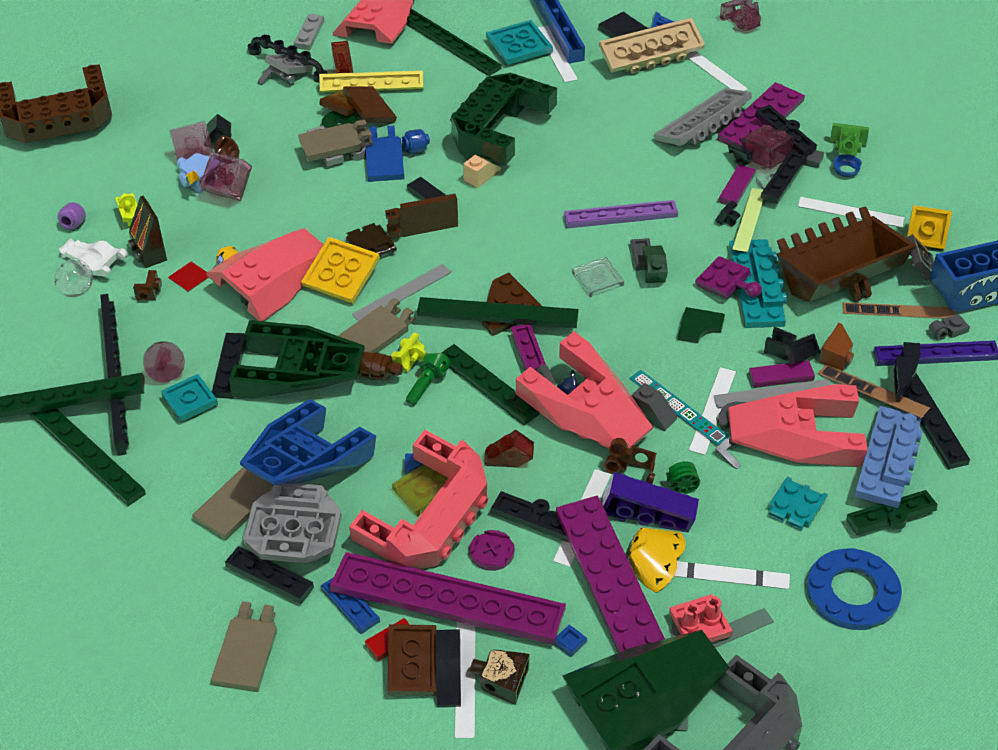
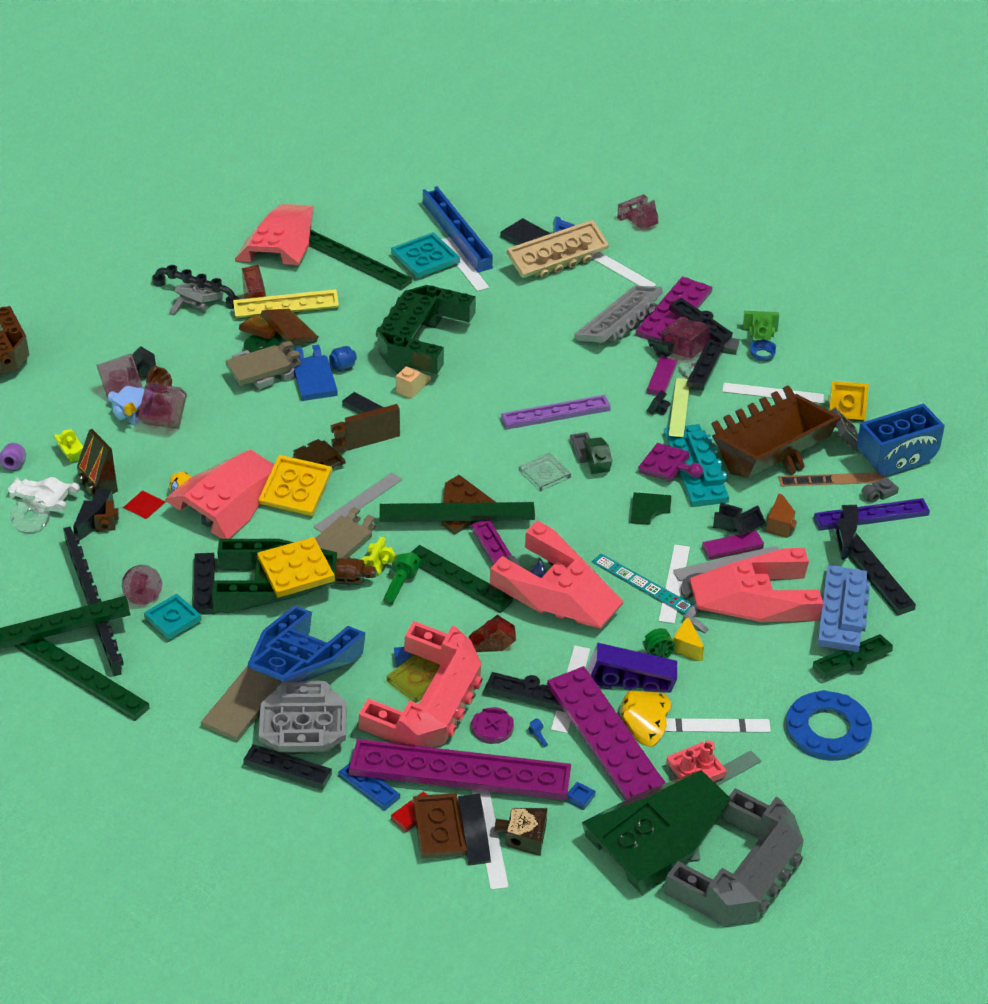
camera: 10 degrees left, 5 degrees down
dark tan tile [211,601,277,692] -> none
light grey plate [294,14,324,50] -> none
reddish brown piece [604,438,657,484] -> none
dark grey slope [632,383,677,431] -> none
teal plate [768,476,828,531] -> none
medium nougat sticker [818,364,930,418] -> none
none -> black slope [73,488,113,541]
none -> yellow plate [257,537,335,598]
none -> blue hand [528,718,548,747]
none -> yellow slope [673,618,704,661]

